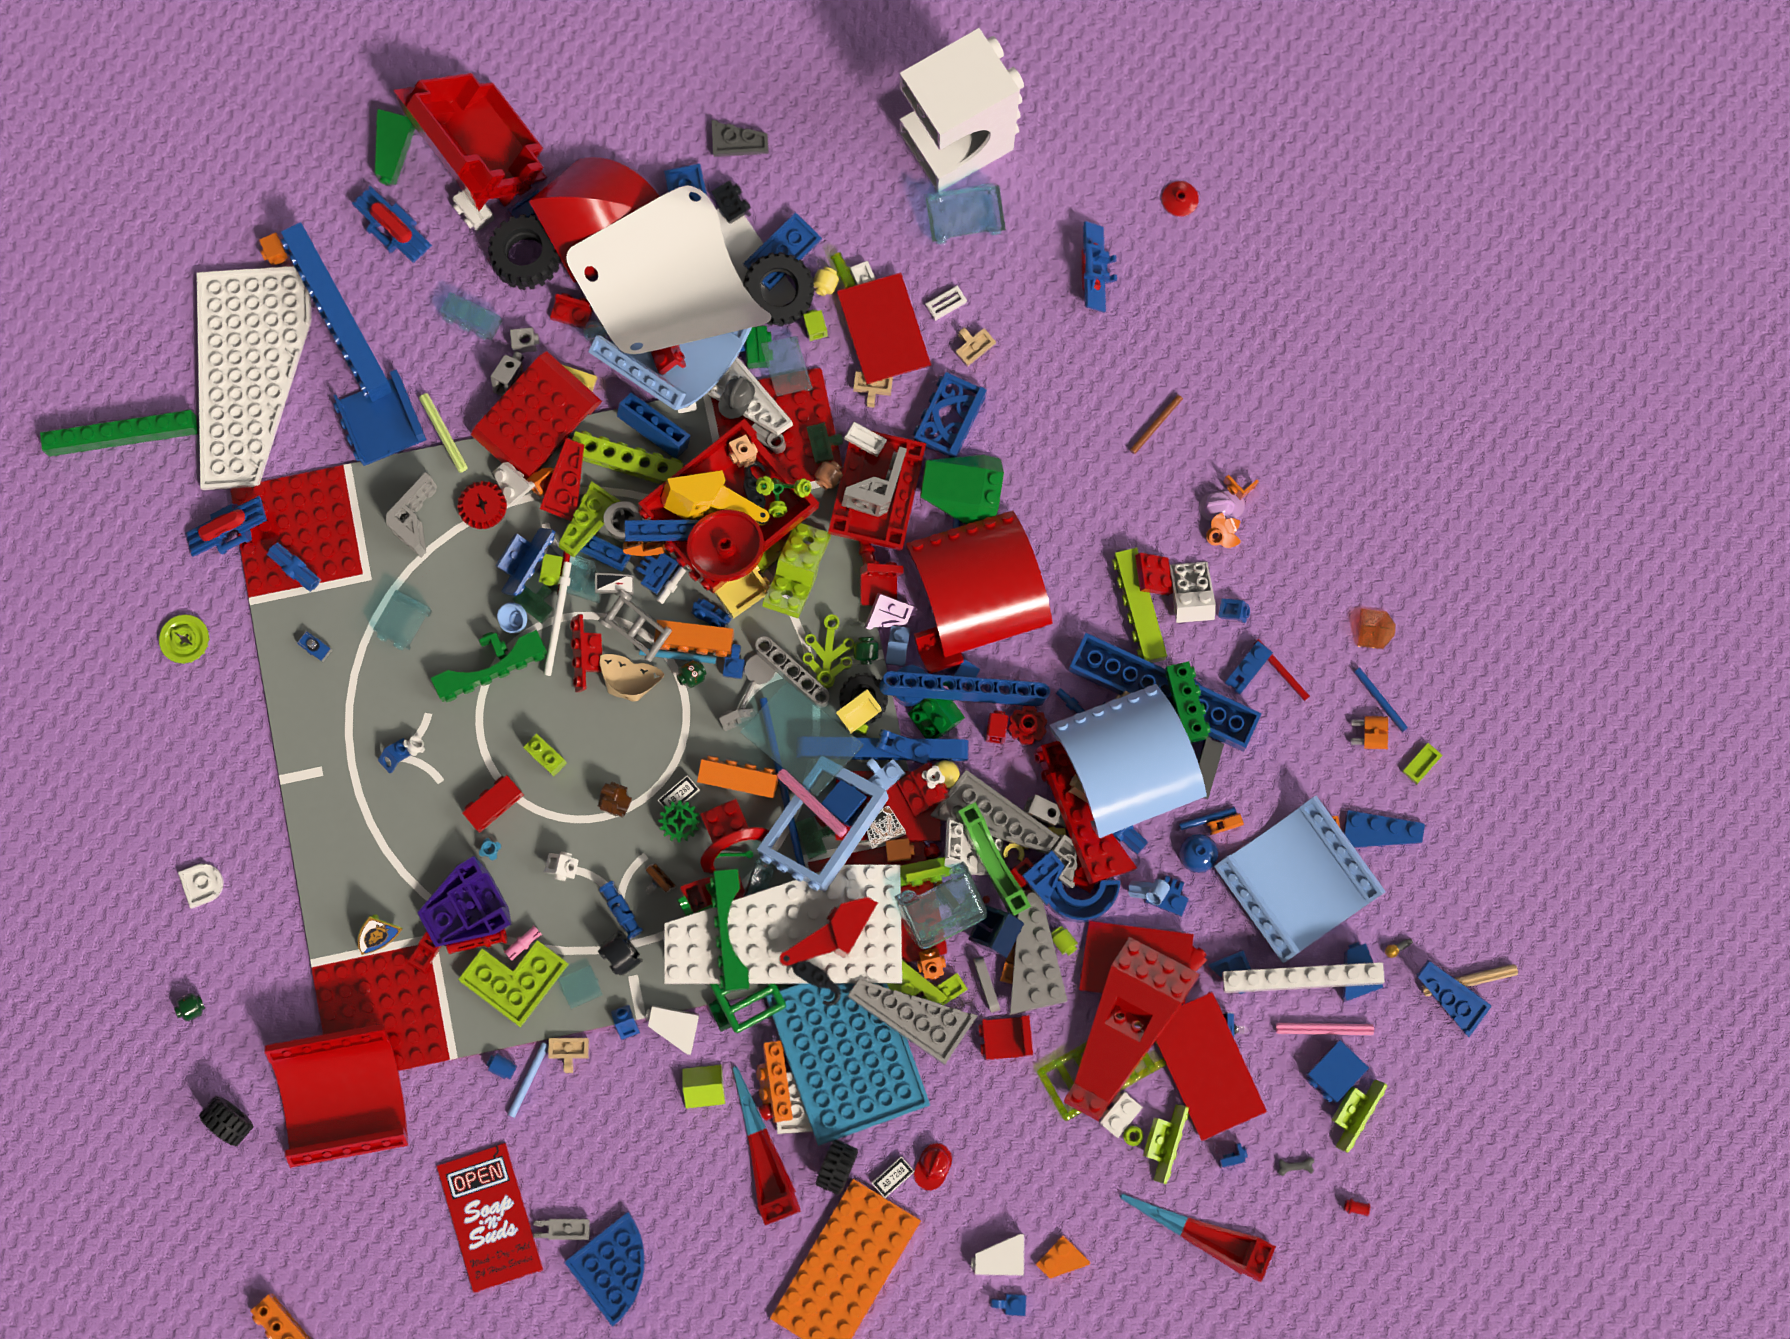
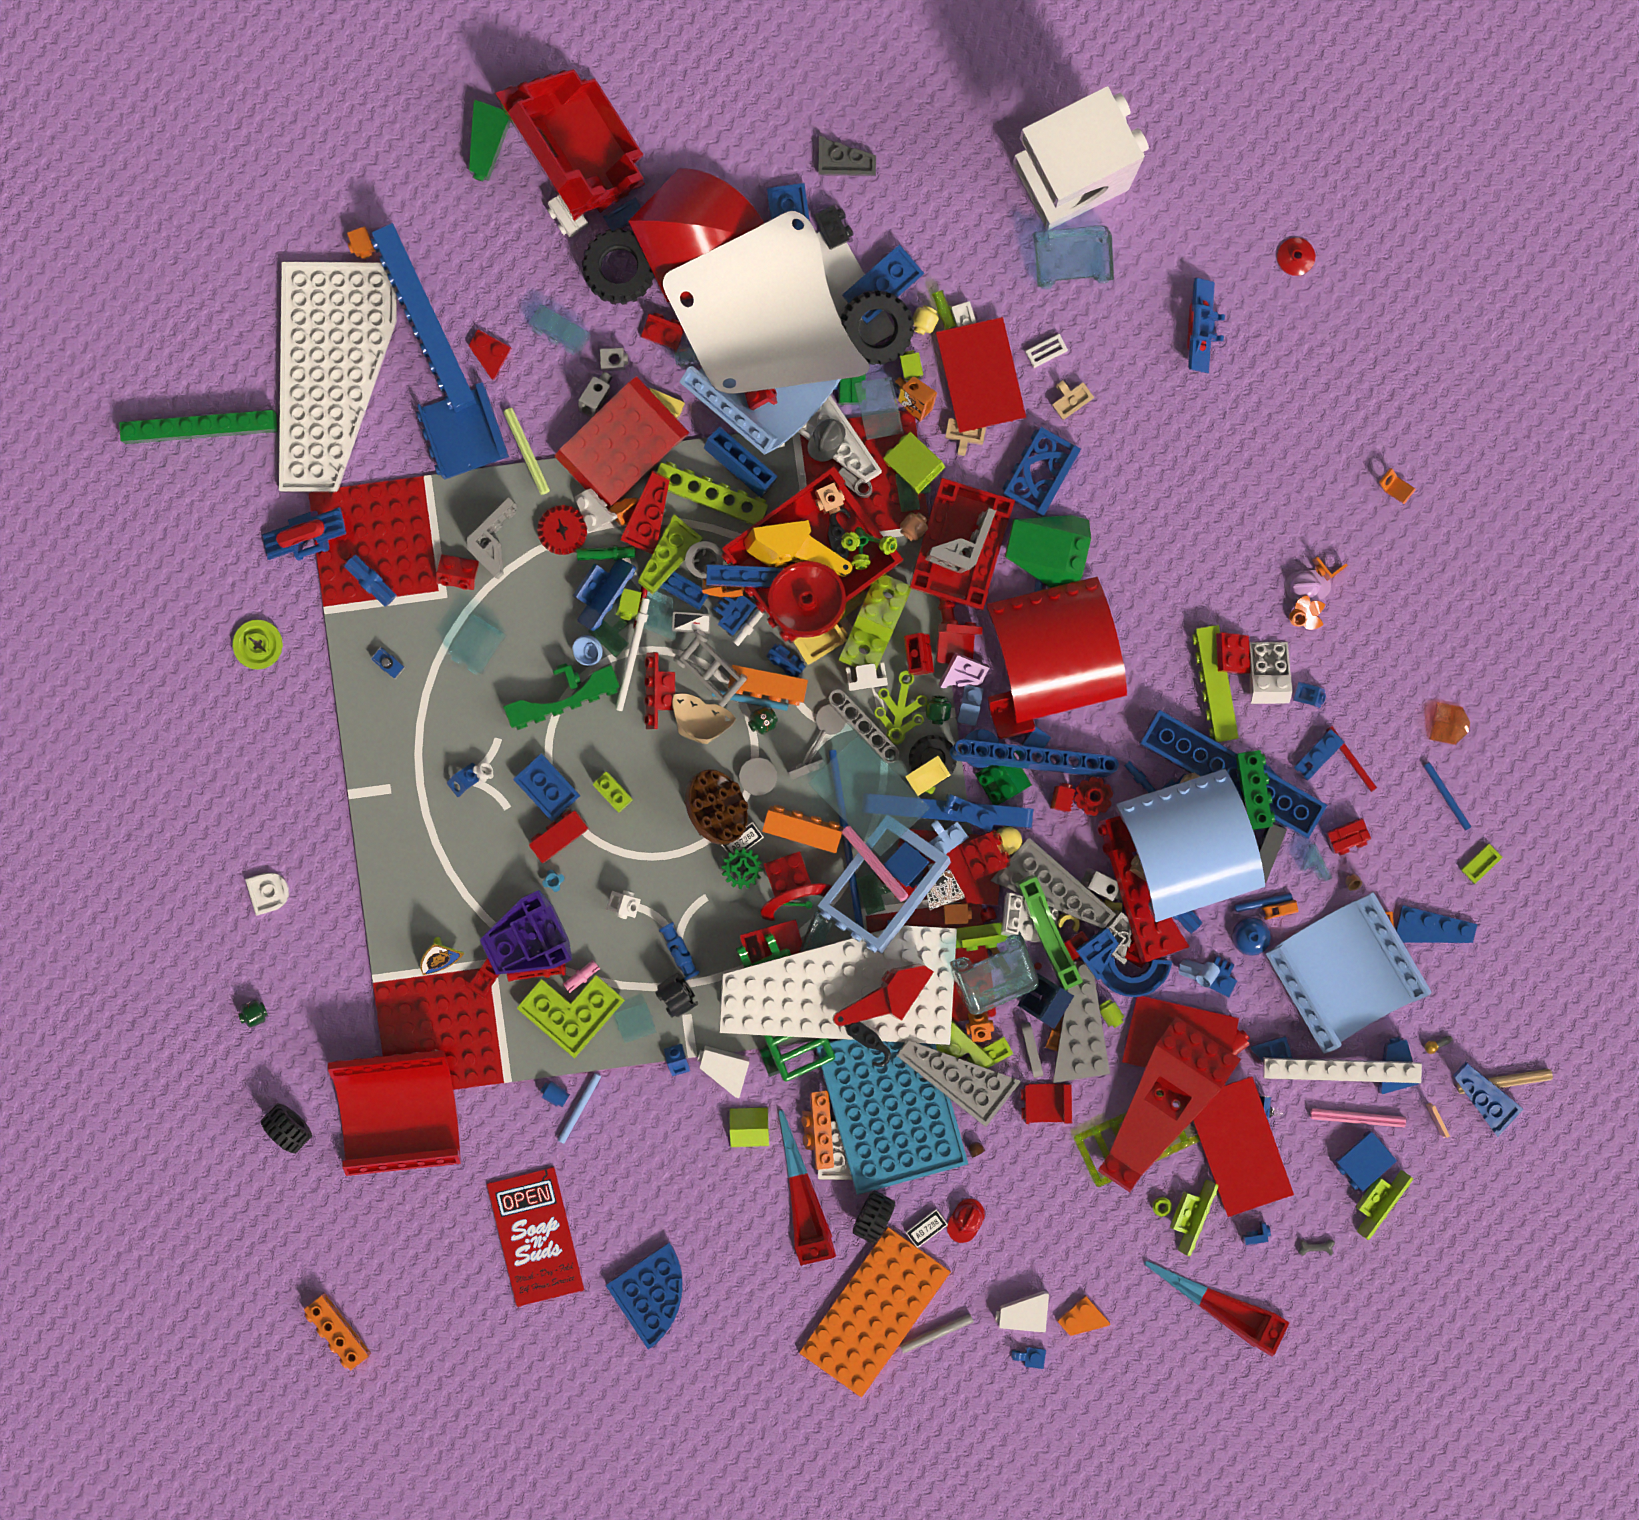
camera: 10 degrees right, 10 degrees up
blue piece [351,186,432,264] -> none
light grey hinge [533,1219,590,1240] -> none
tan plate [548,1038,589,1073] -> none
reddish brown hair [597,781,632,818] -> none
reddish brown piece [645,863,677,894] -> none
green arch [710,869,750,992] -> none
blue plate [723,644,745,679] -> none
red hinge [759,1103,773,1121] -> none
white tile [844,422,887,457] -> none
white plate [922,766,945,789] -> none
white bracket [1099,1092,1143,1138] -> none
dark orange bar [1129,394,1183,454] -> none
red pin [1344,1198,1371,1217] -> none
orange piece [1351,716,1388,749] -> none
none -> red bracket [436,554,479,590]
none -> red wing [469,329,512,380]
none -> blue plate [513,753,581,822]
none -> green pin [577,545,636,561]
none -> reddish brown bracket [684,769,748,845]
none -> light grey tile [739,758,777,796]
none -> white panel [846,661,888,691]
none -> lime panel [883,432,945,494]
none -> orange torso [893,377,937,422]
none -> light grey piece [900,1313,974,1353]
none -> red brick [904,633,934,675]
none -> reddish brown hinge [969,1142,986,1158]
none -> clear light blue slope [1300,843,1332,881]
none -> red brick [1324,818,1371,856]
none -> medium nougat hinge [1345,874,1362,891]
none -> orange bracket [1379,468,1416,504]
none -> piece [1425,1103,1450,1138]

